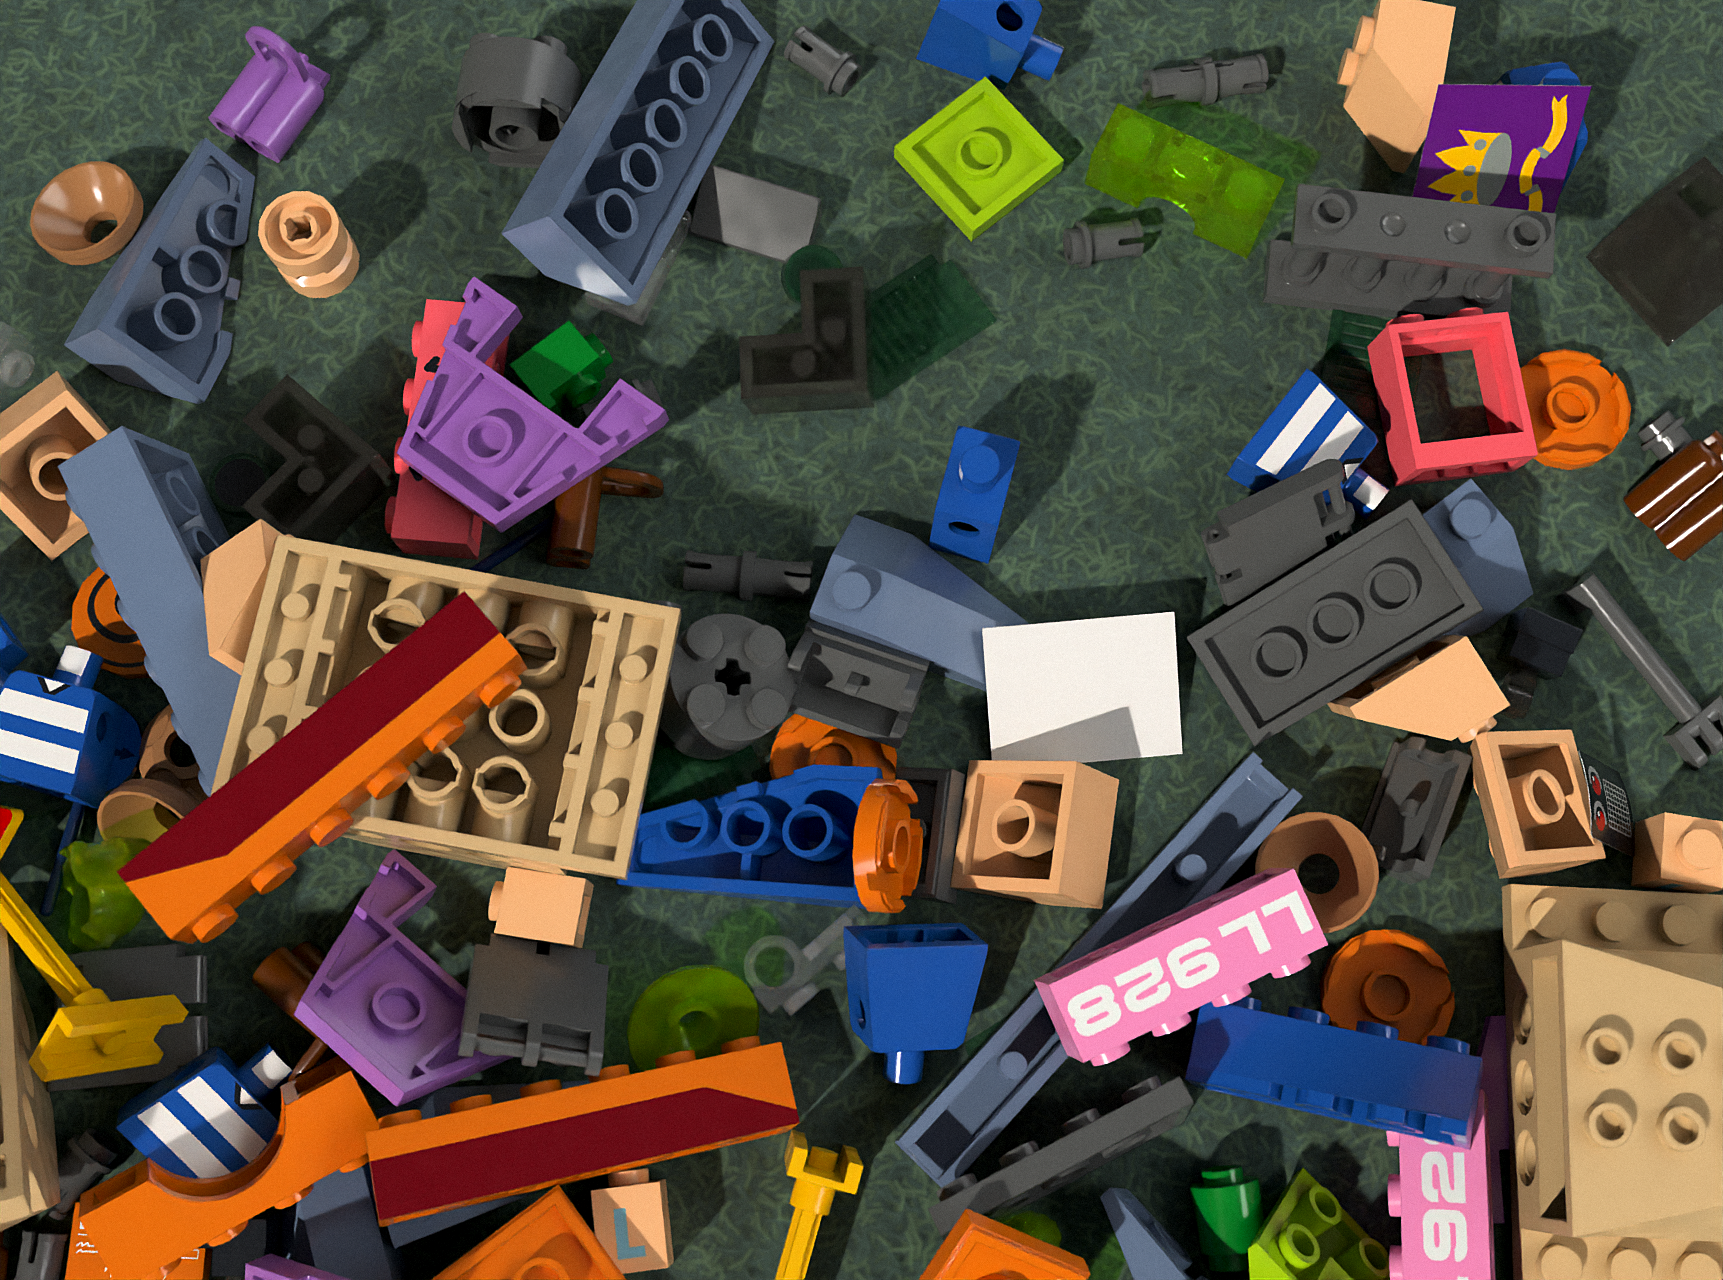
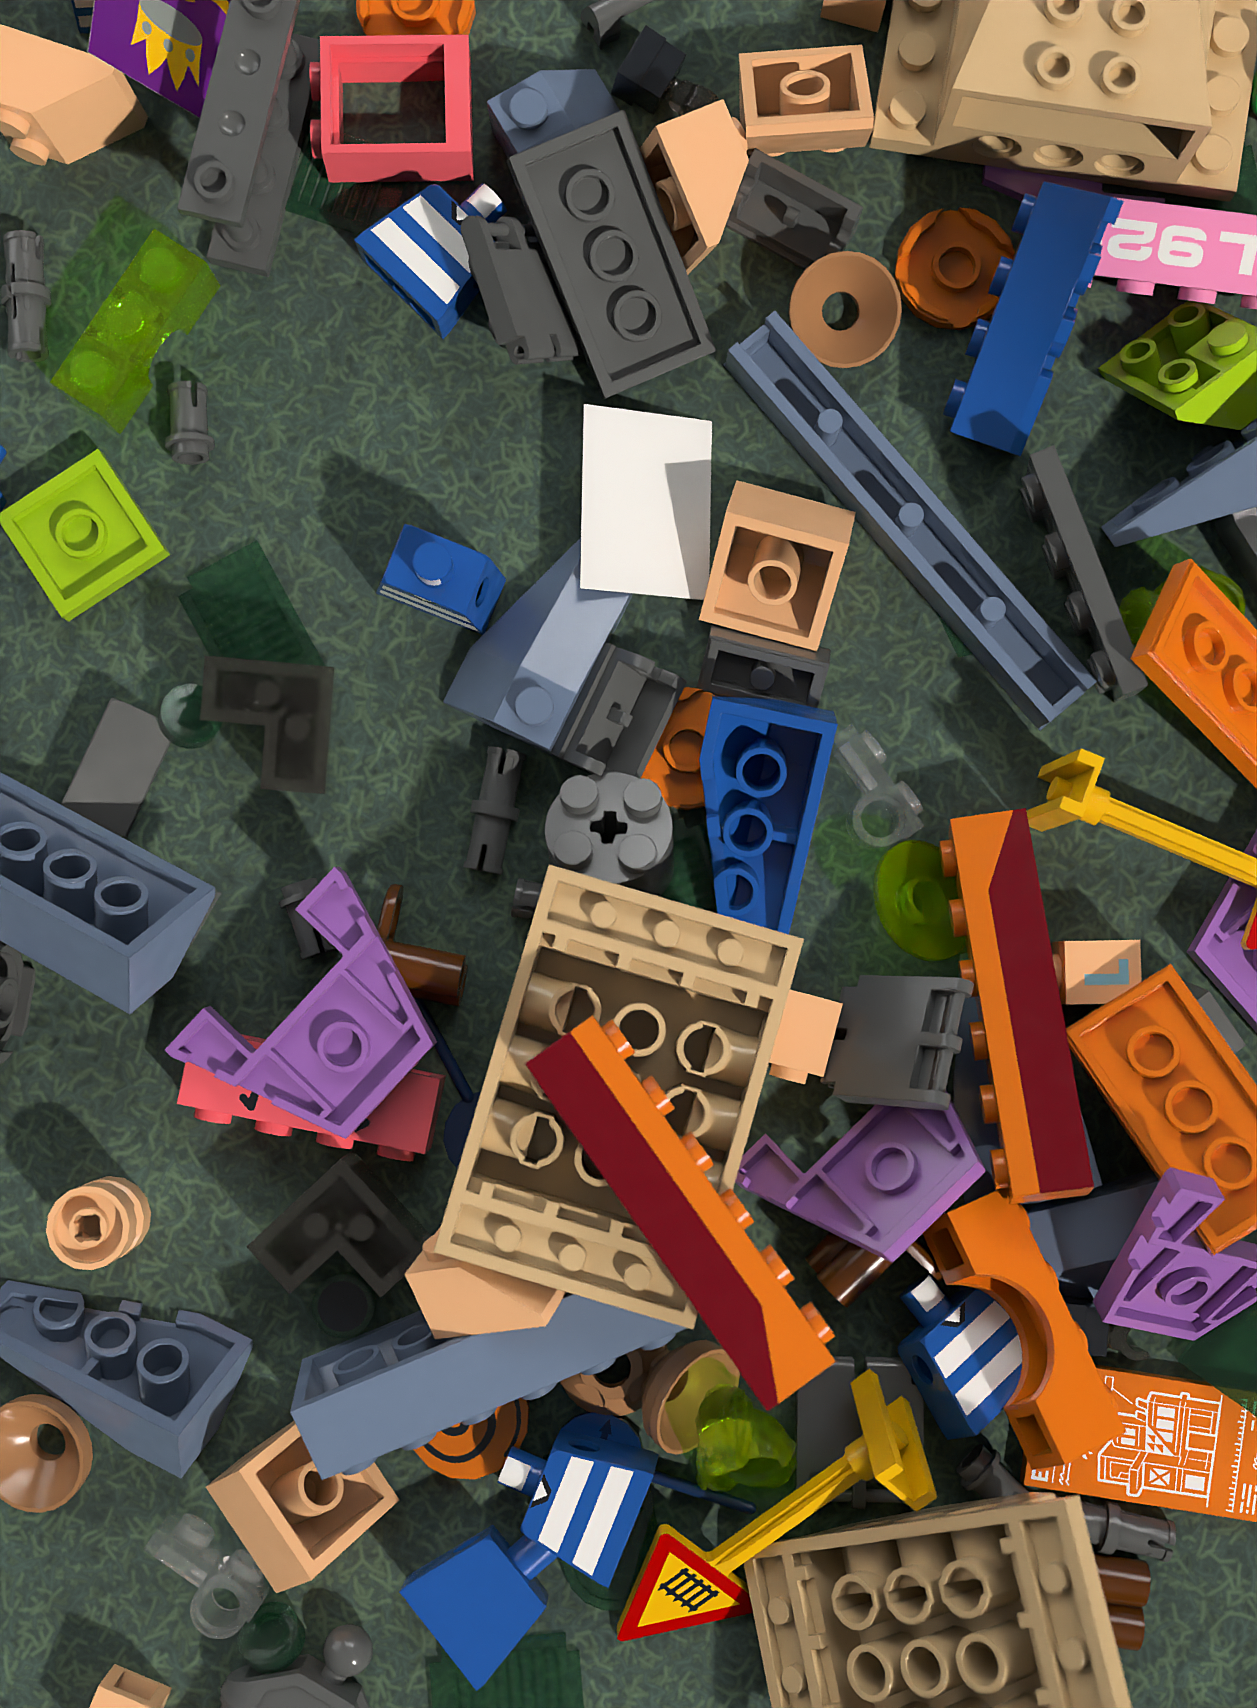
camera: 80 degrees left, 10 degrees up
green brick [509,320,614,420] -> none
blue torso [843,923,988,1084] -> none
orange tile [852,778,923,913] -> none
bright pink brick [1034,868,1328,1066] -> none
green brick [1190,1164,1265,1272] -> none
black sticker [1579,750,1635,857] -> none

